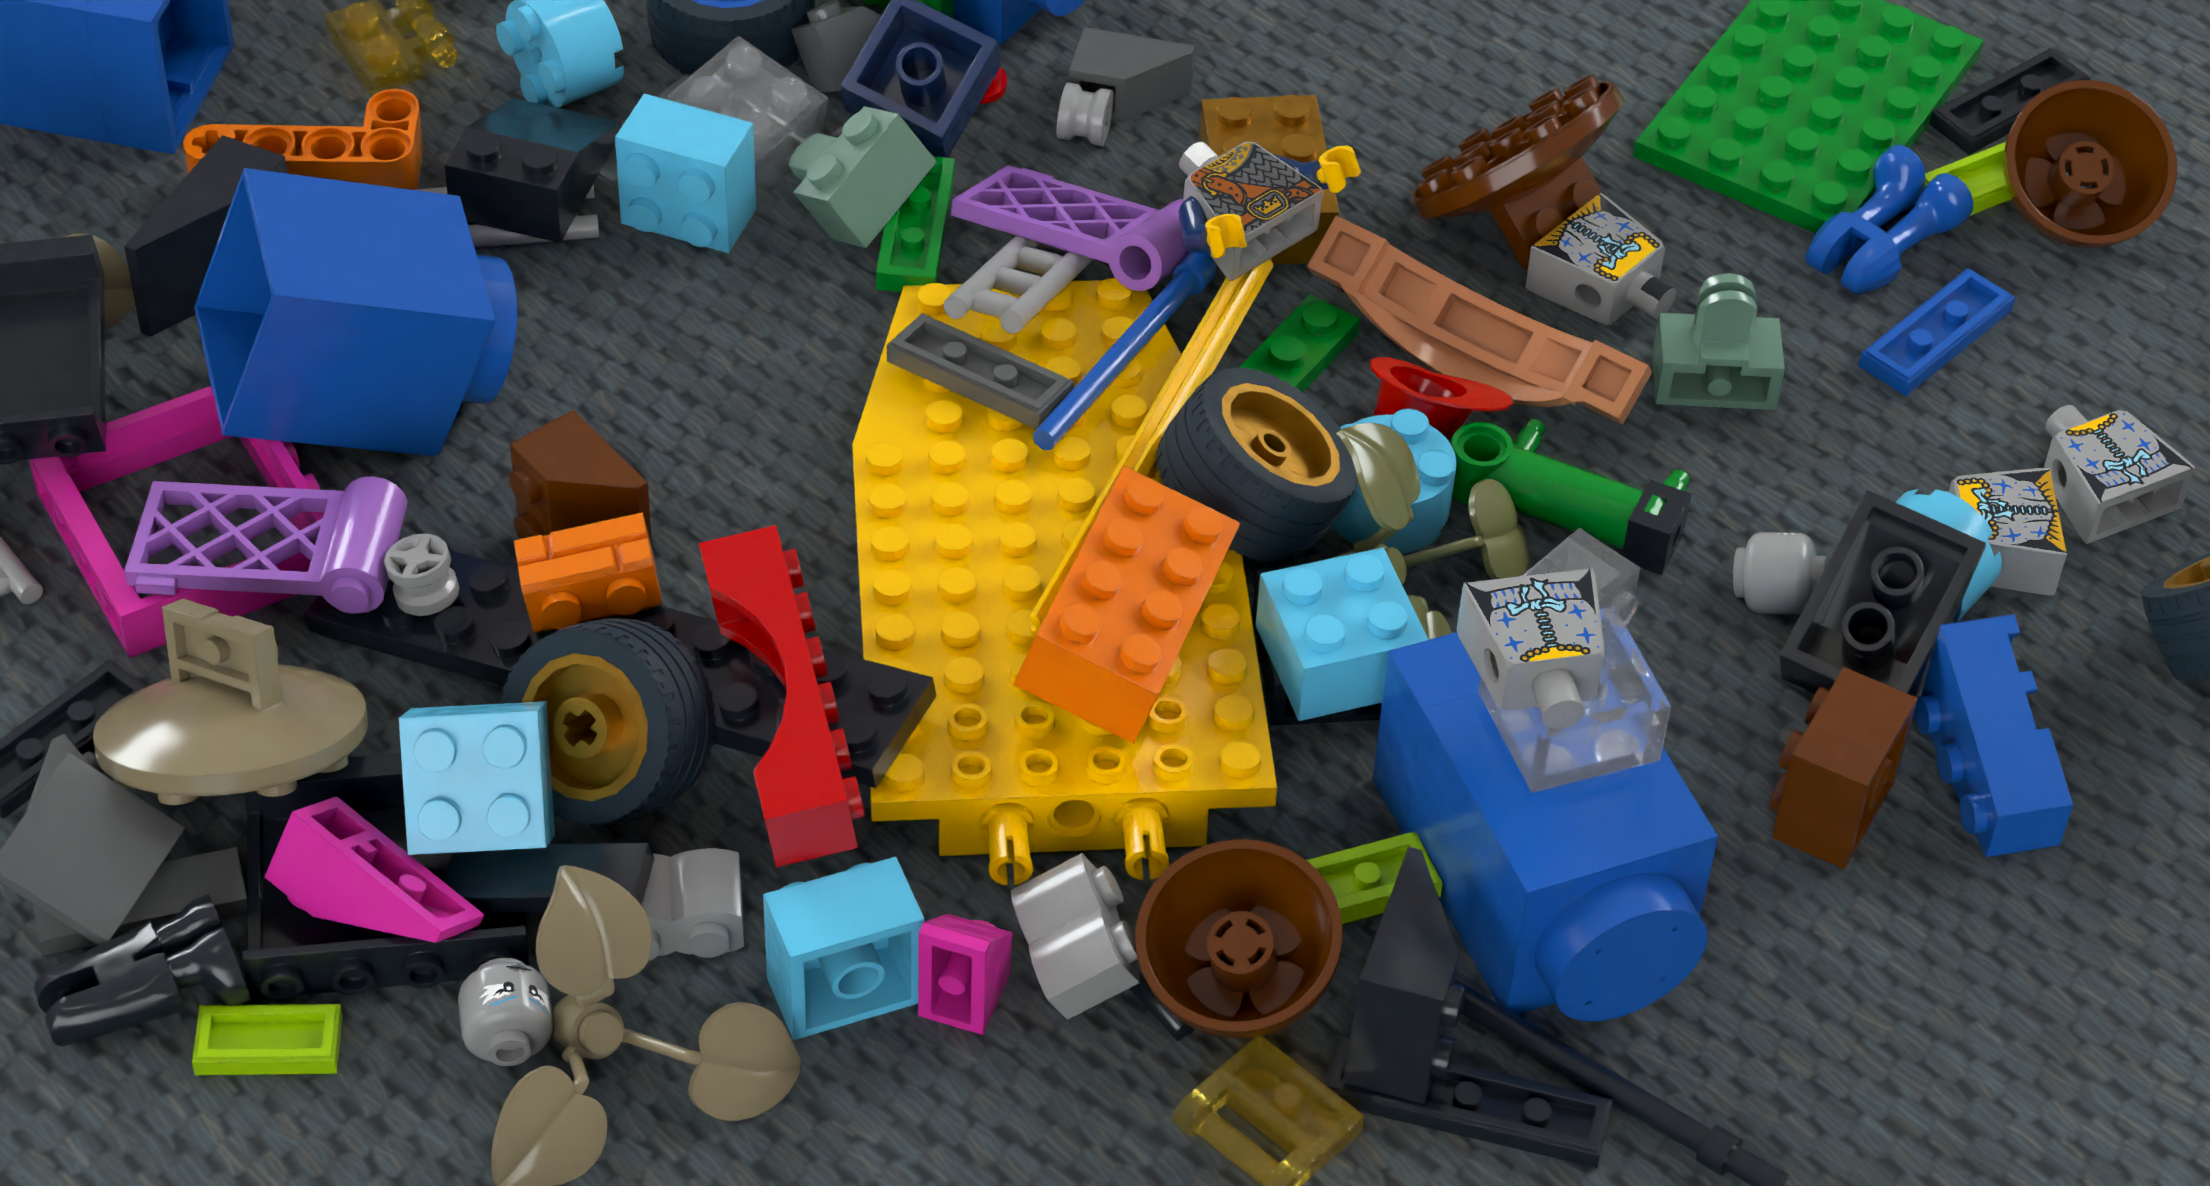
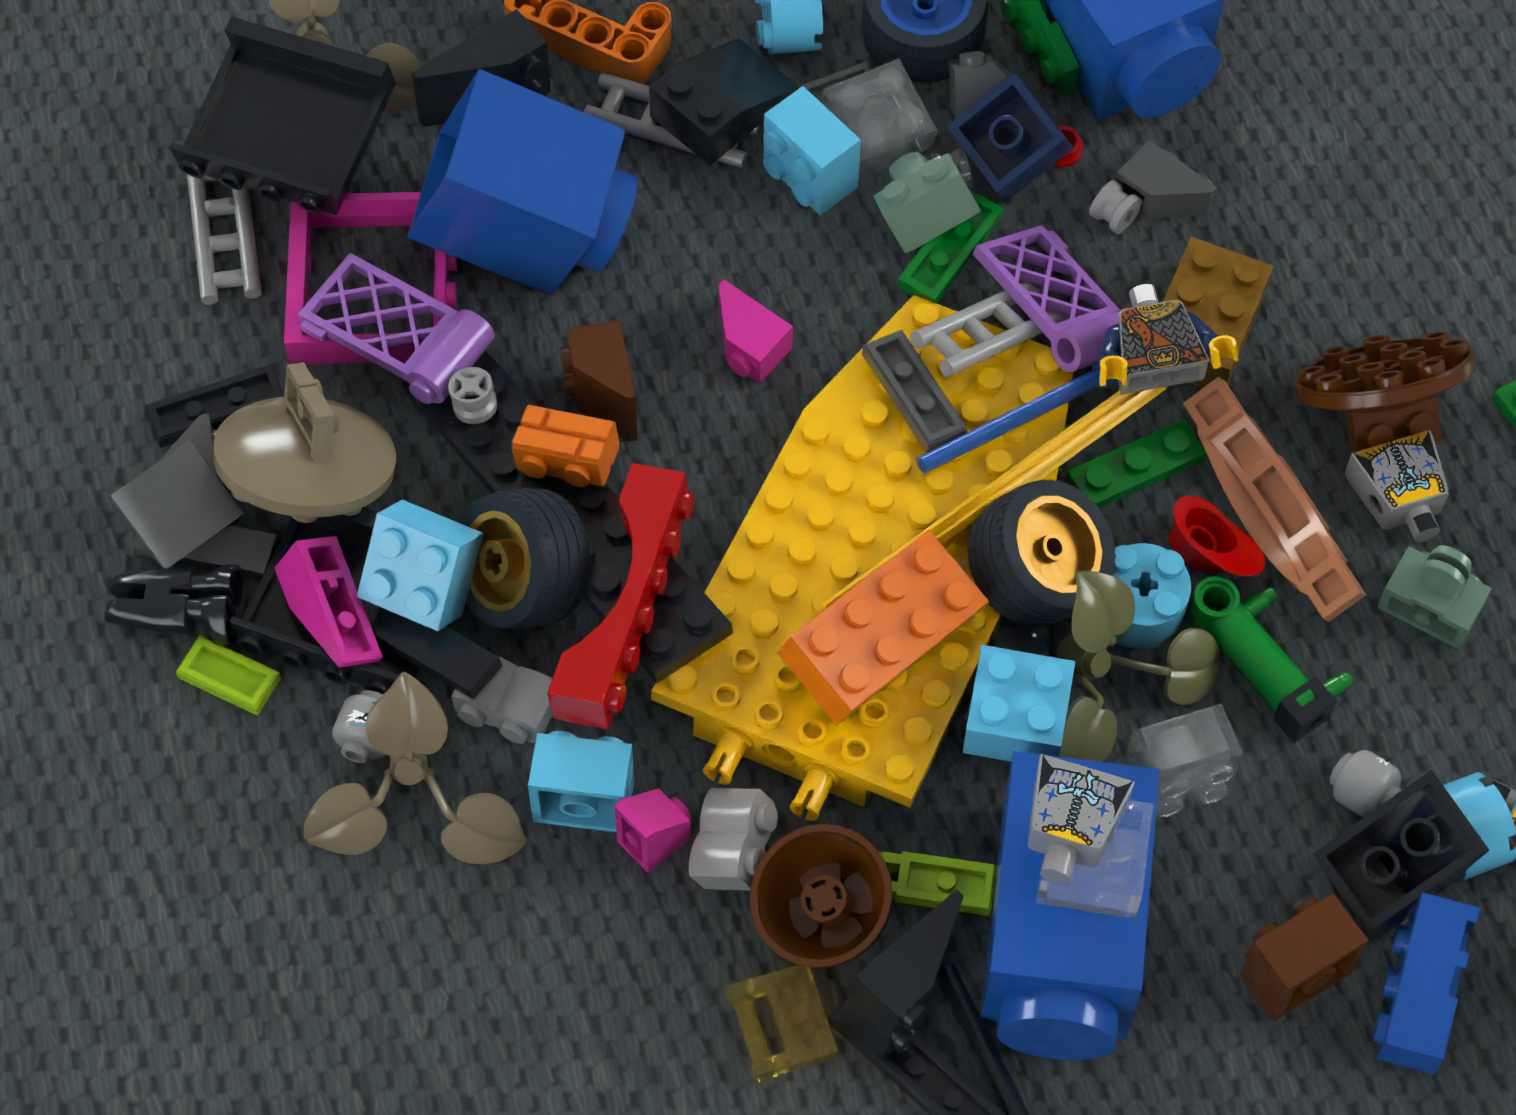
camera: 30 degrees right, 15 degrees up
none -> dark pink slope [719,280,793,383]

